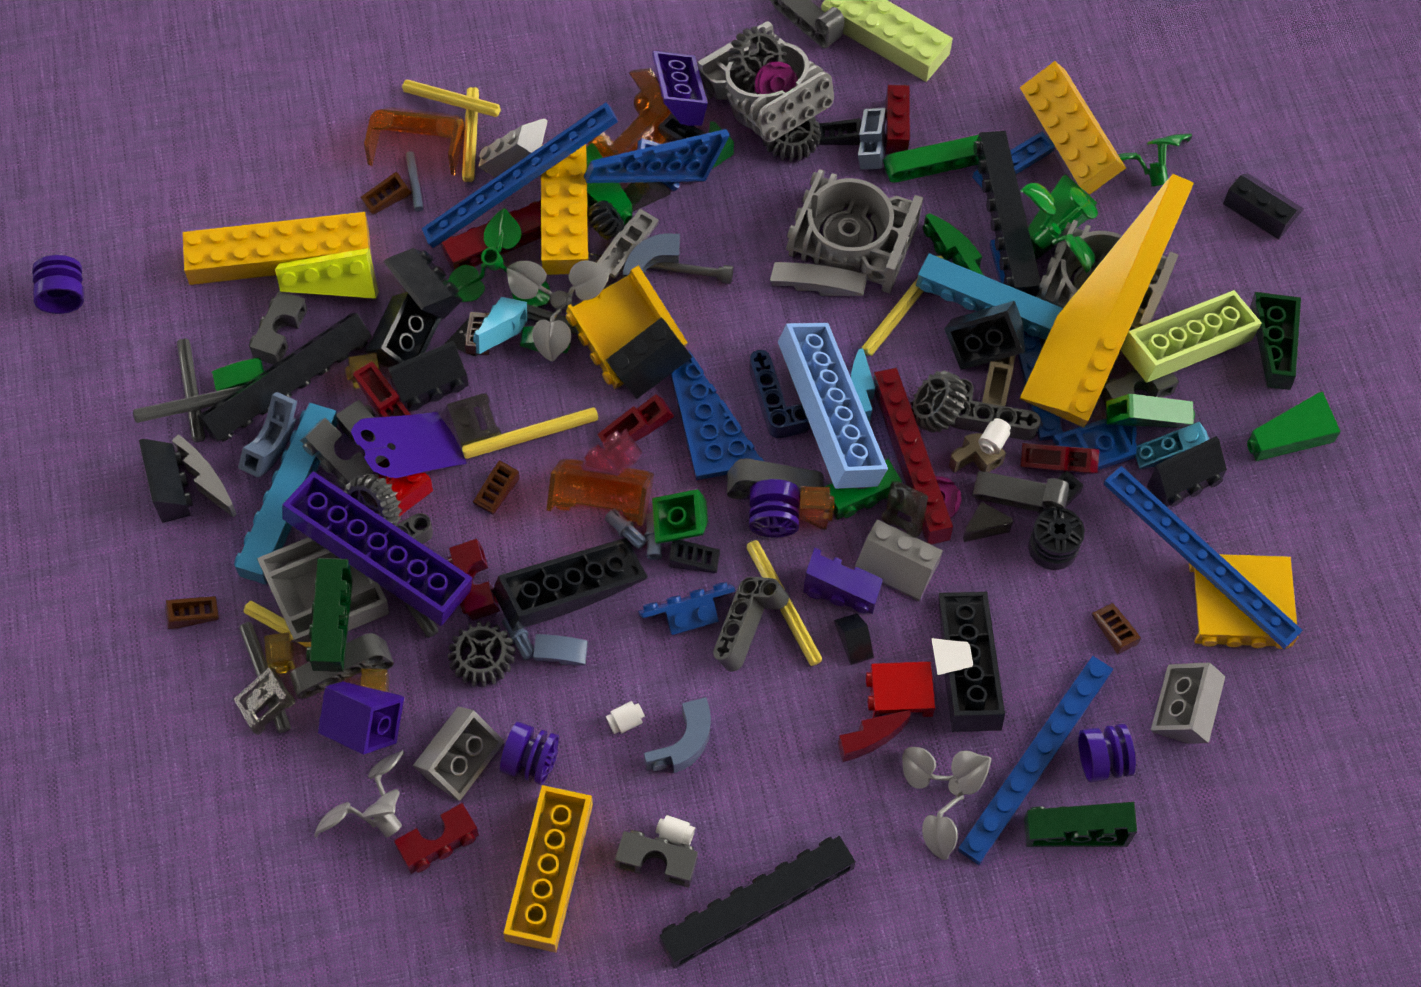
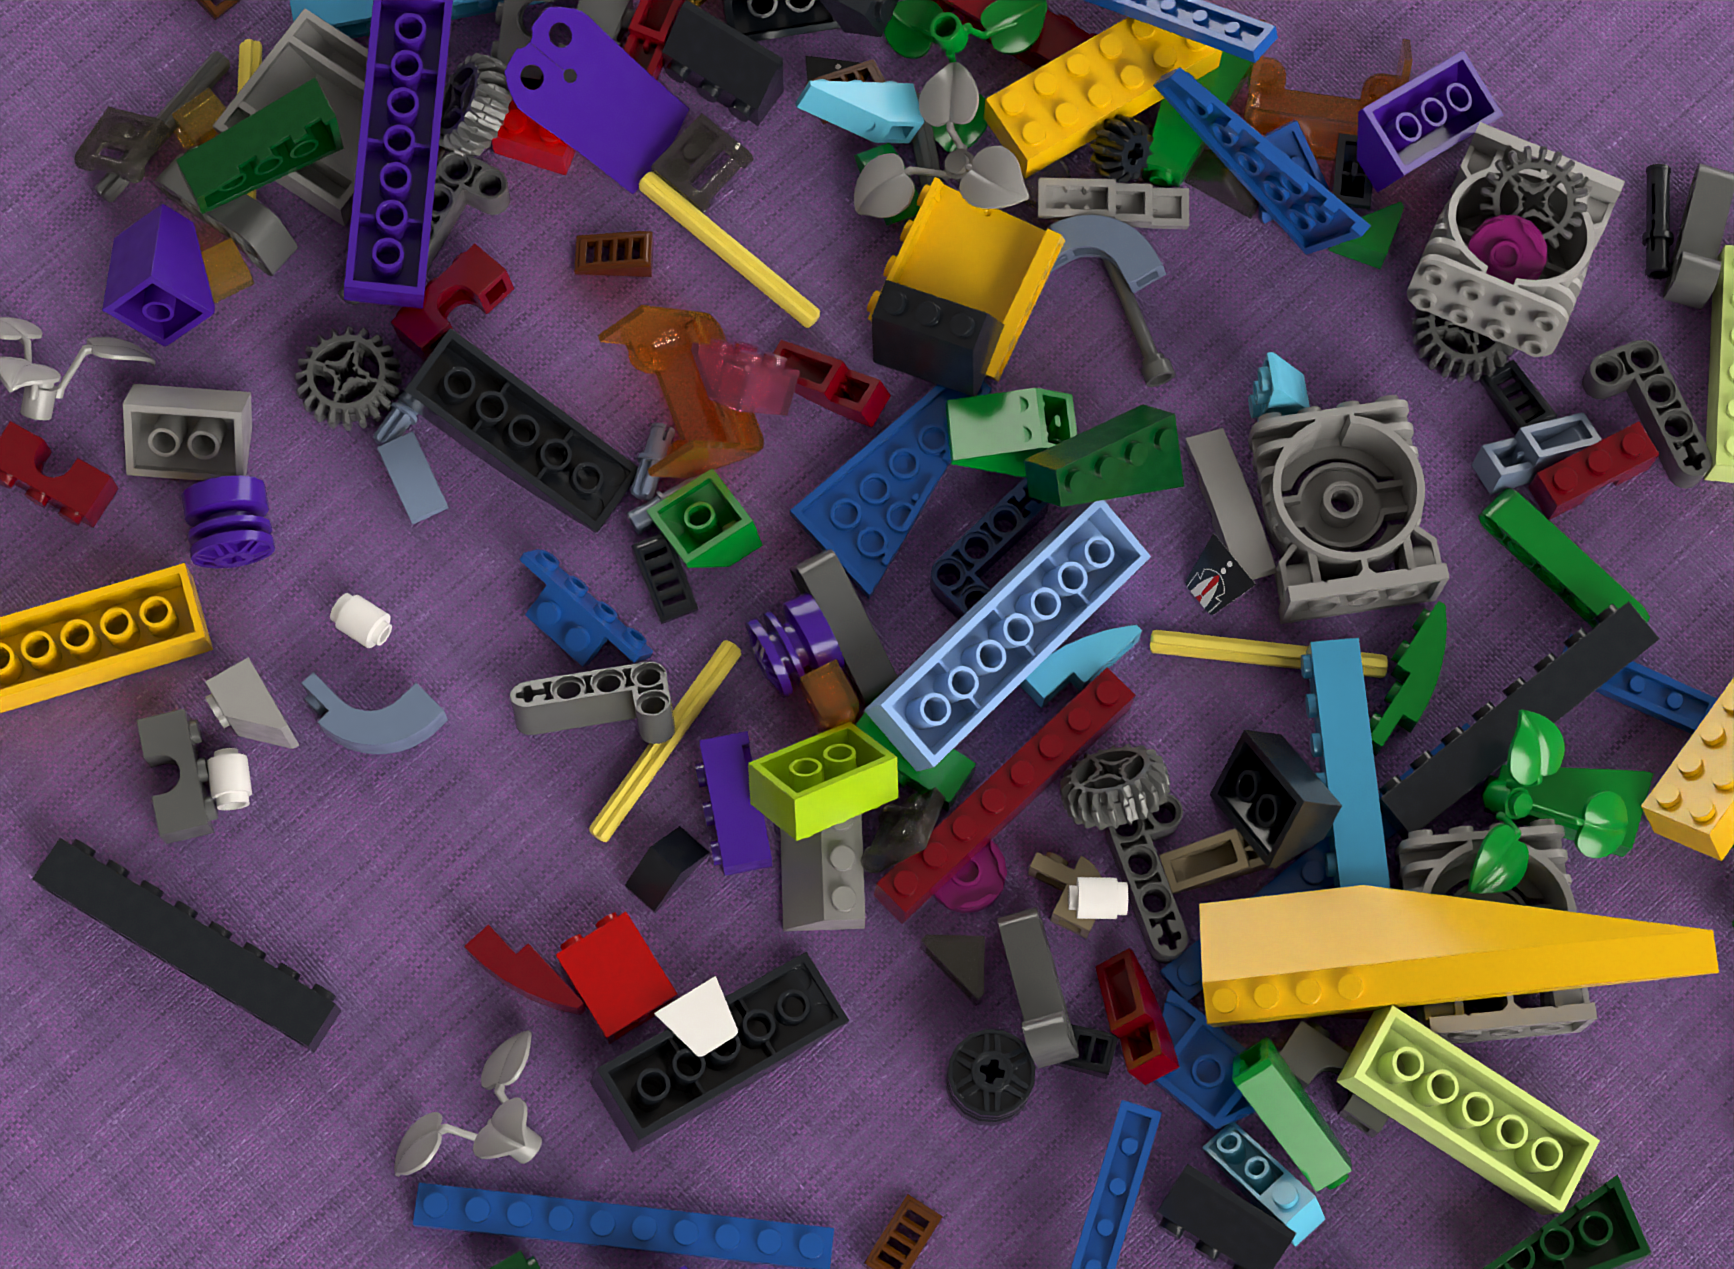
camera: 60 degrees right, 10 degrees up
none -> light grey slope [205,657,299,749]
none -> lime brick [748,721,899,841]
none -> green slope [945,388,1077,478]
none -> dark green wedge [1024,404,1184,507]
none -> black sticker [1185,533,1256,615]
none -> medium azure slope [1248,352,1310,422]
none -> dark grey beam [1582,339,1712,489]
none -> black pin [1642,164,1674,279]

